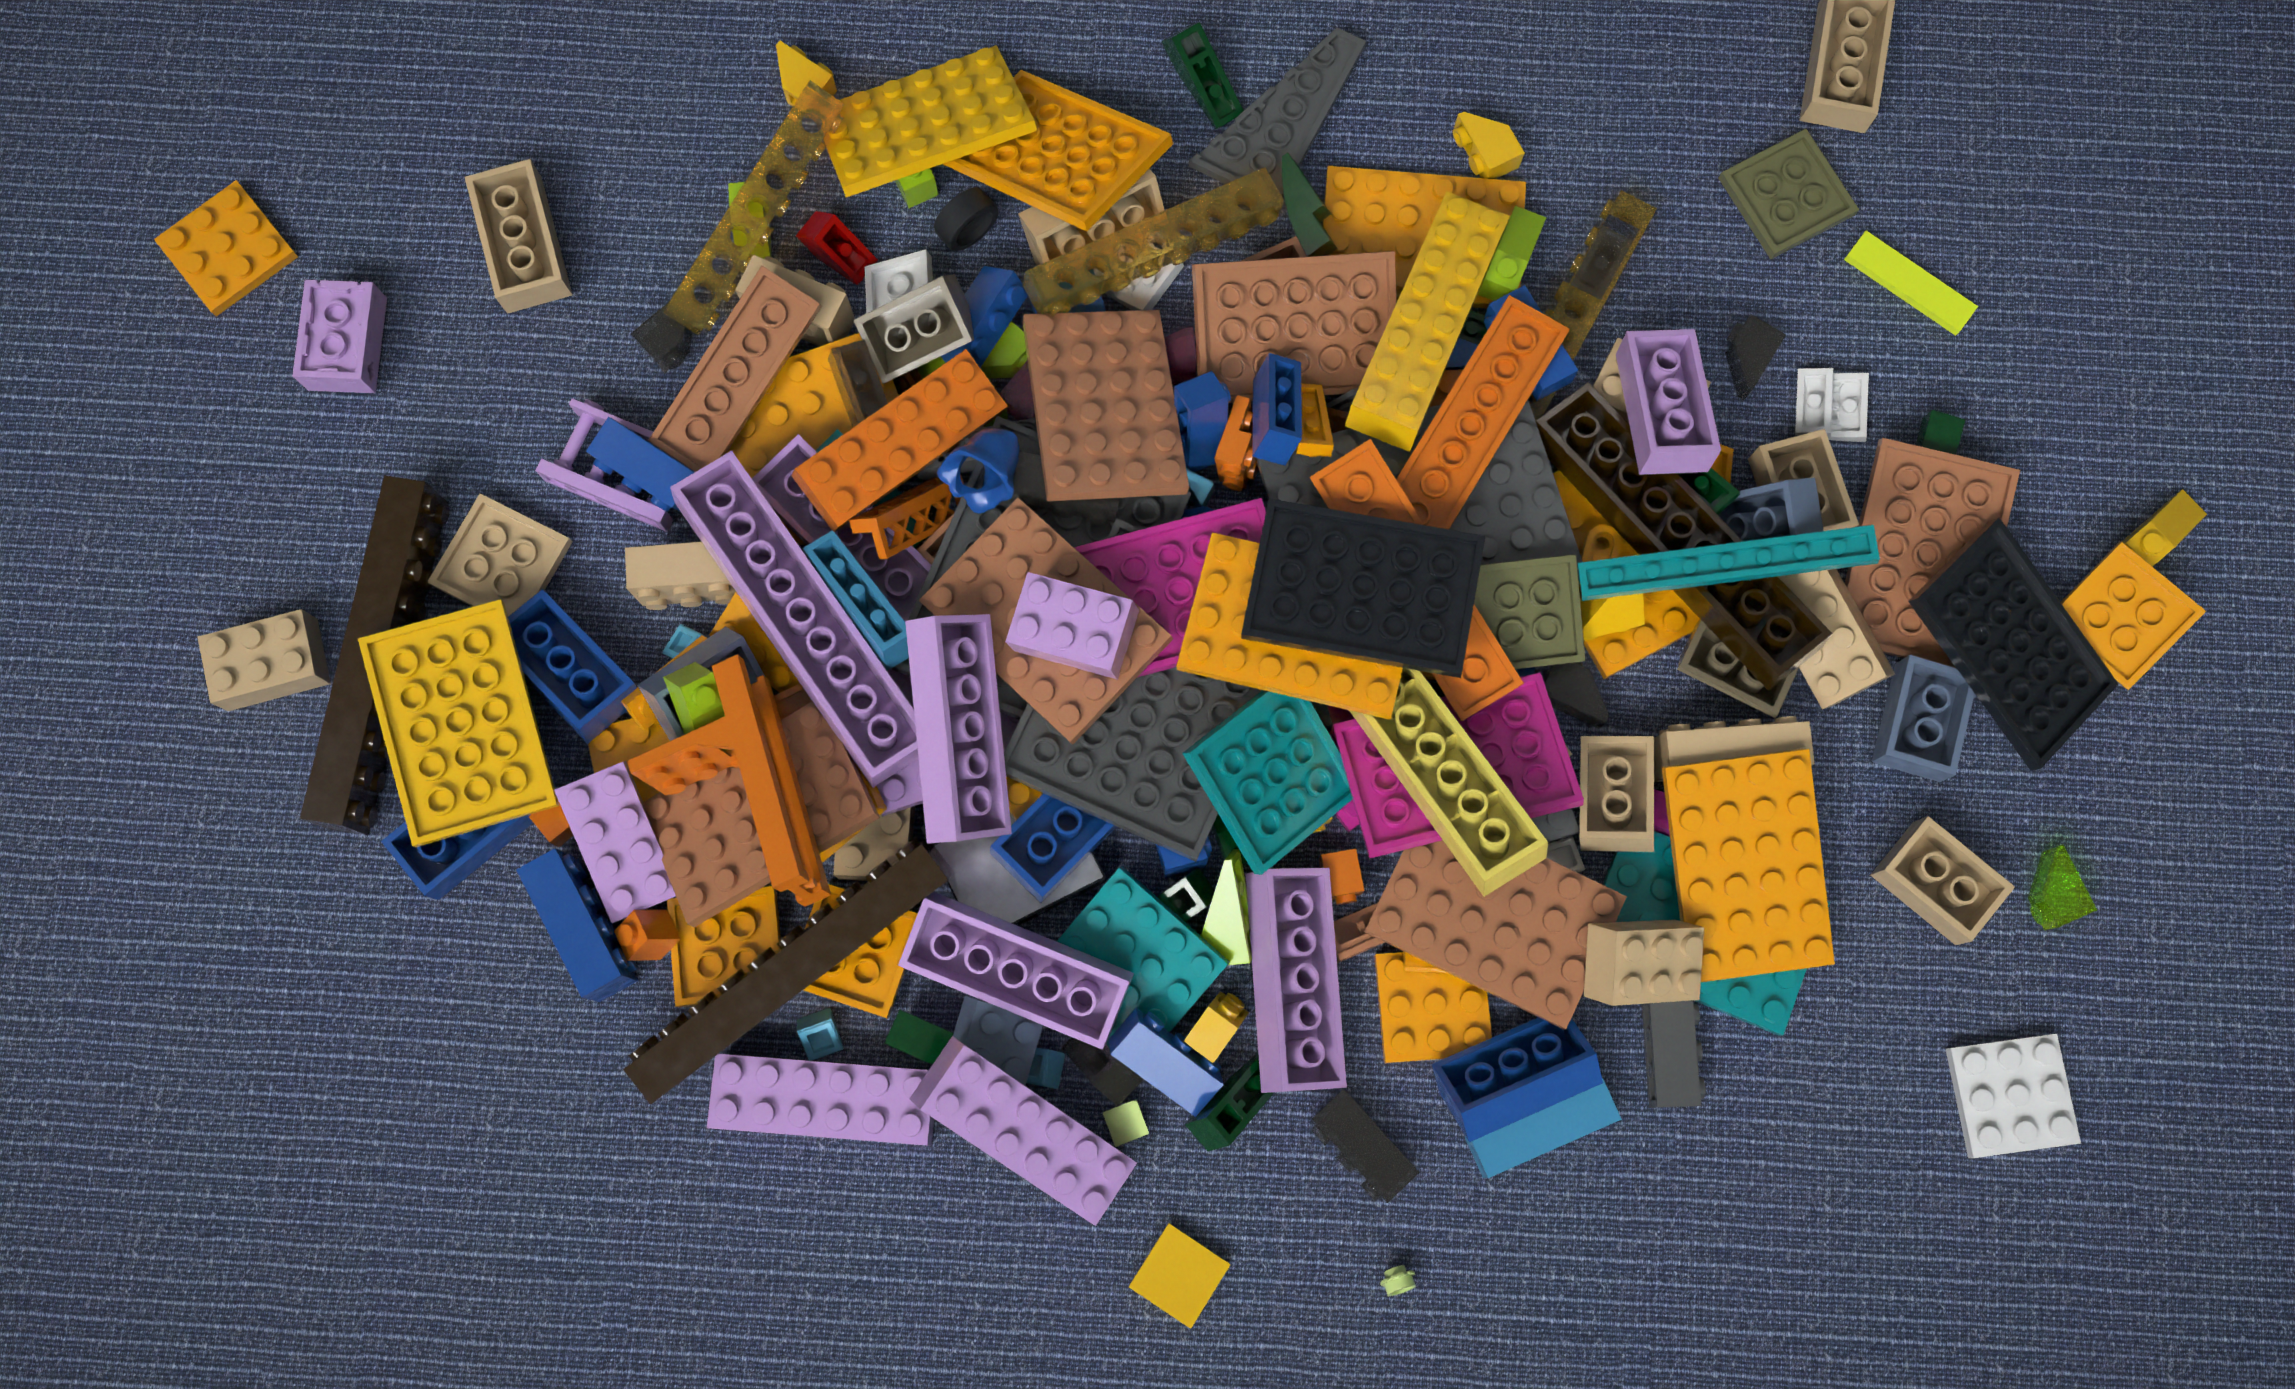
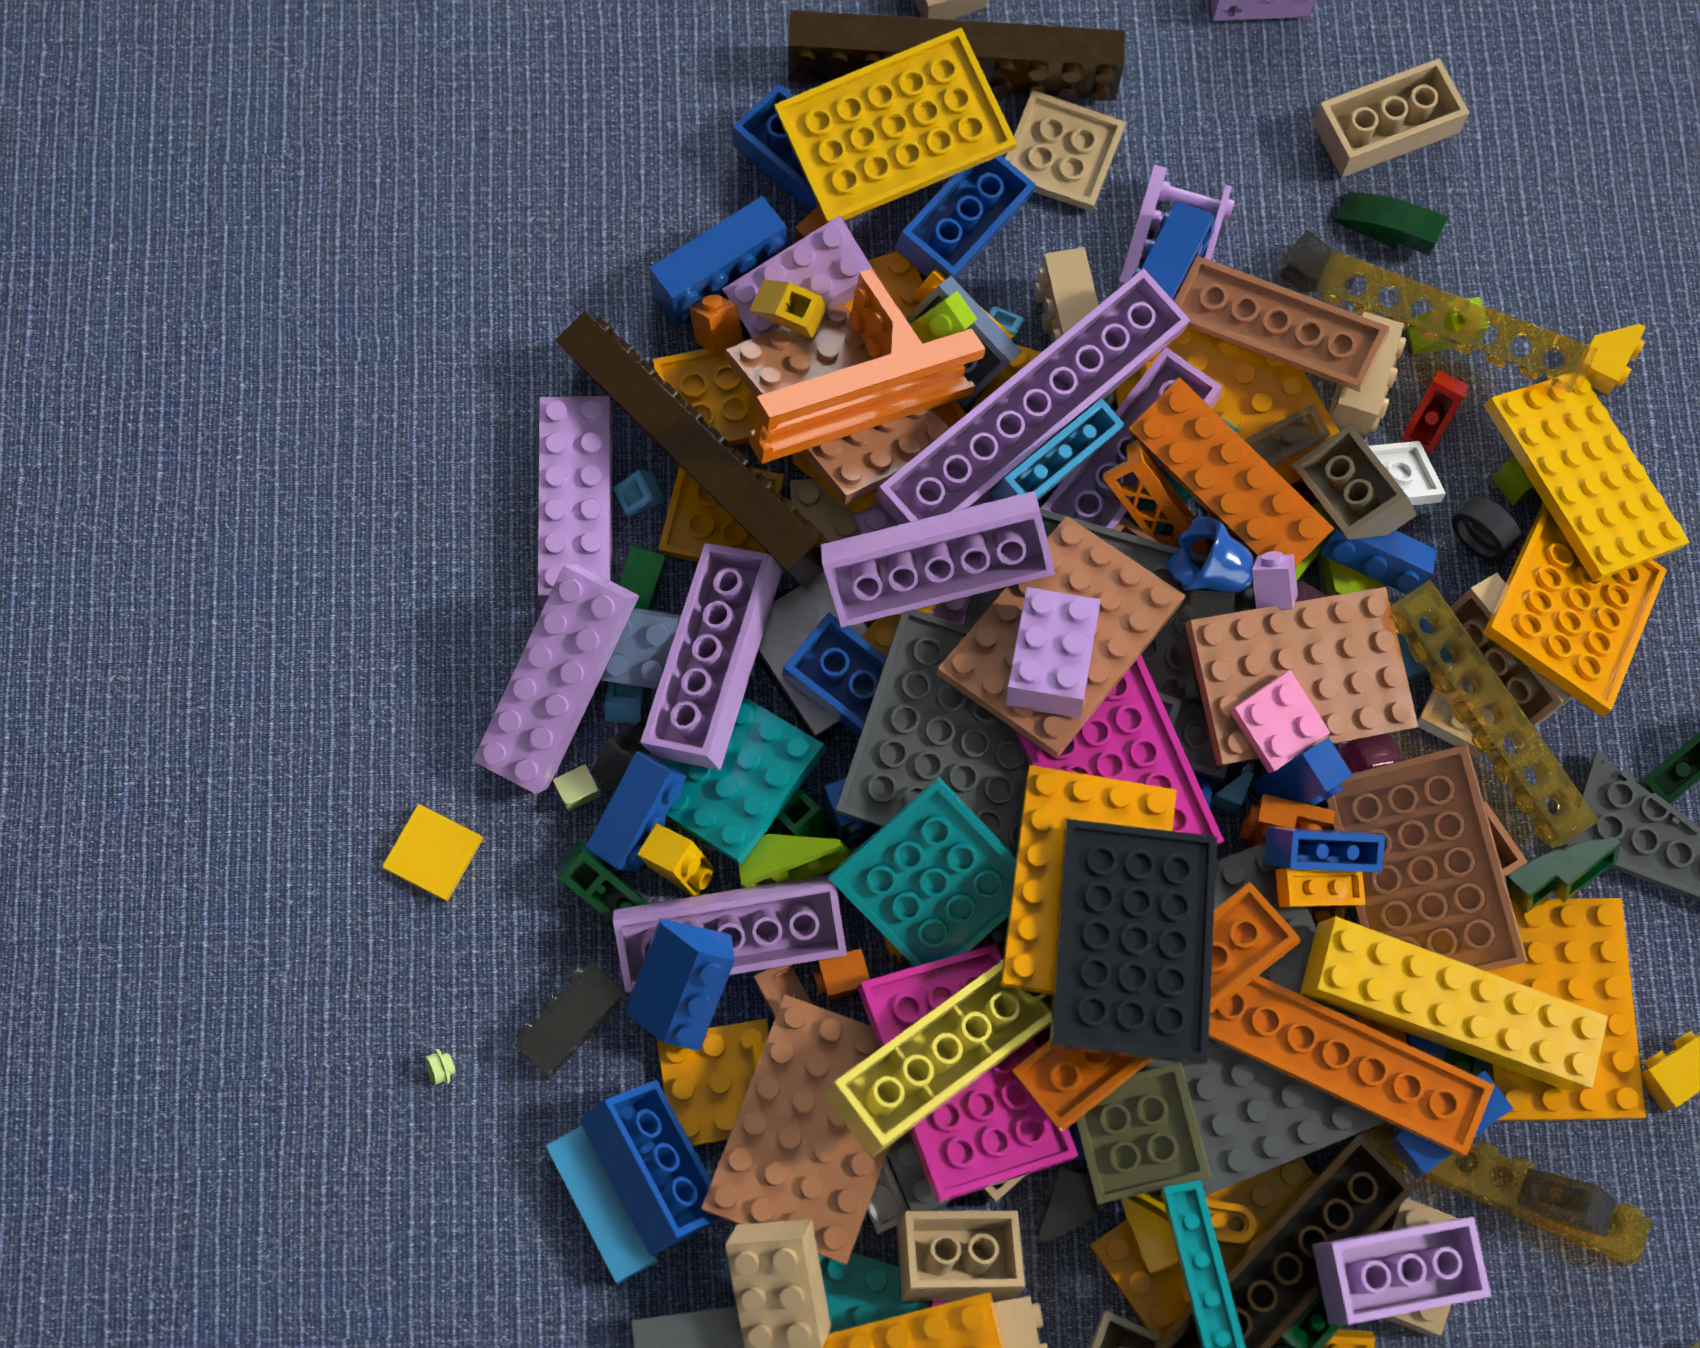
camera: 80 degrees right, 5 degrees down
lime slope [1478,205,1546,301] -> none
none -> blue slope [625,918,735,1051]
none -> yellow slope [749,279,827,339]
none -> bright pink plate [1229,670,1330,773]
none -> lavender brick [1252,551,1298,609]
none -> dark green slope [1334,191,1448,256]

